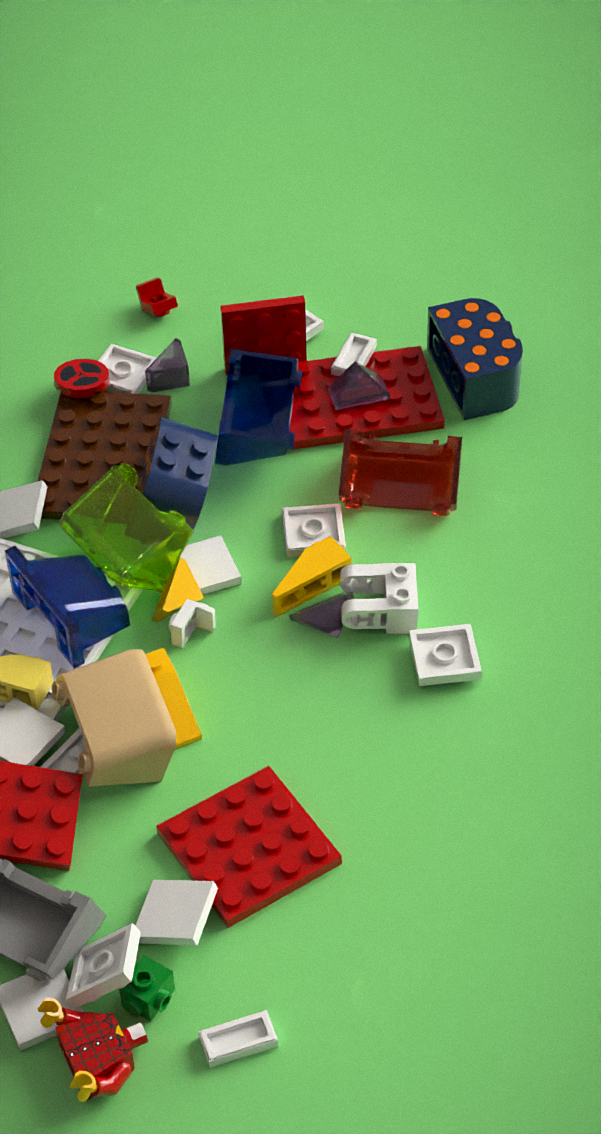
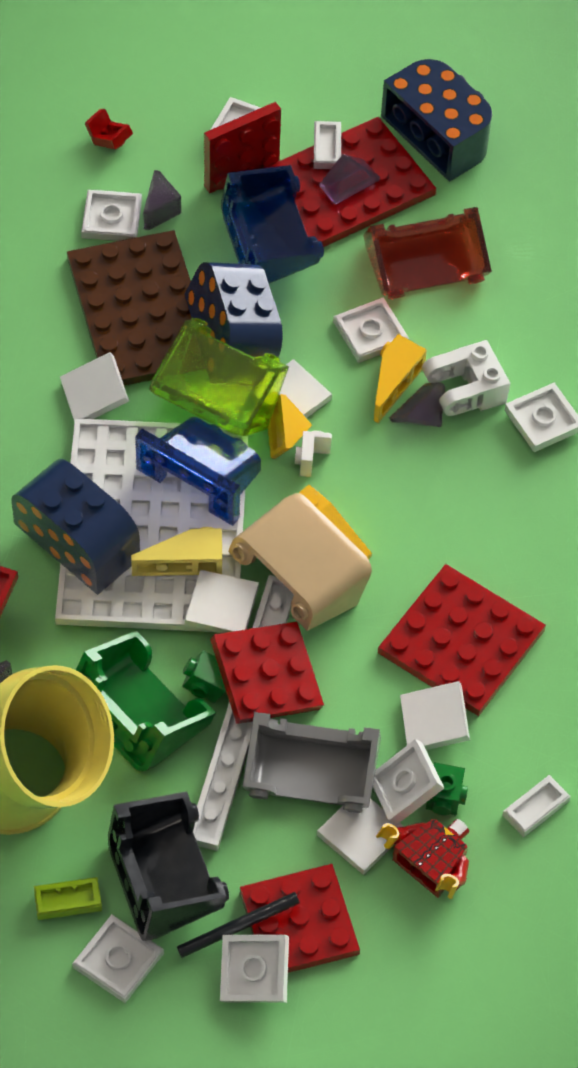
camera: 25 degrees left, 10 degrees up
red tile [54,359,109,398] -> none

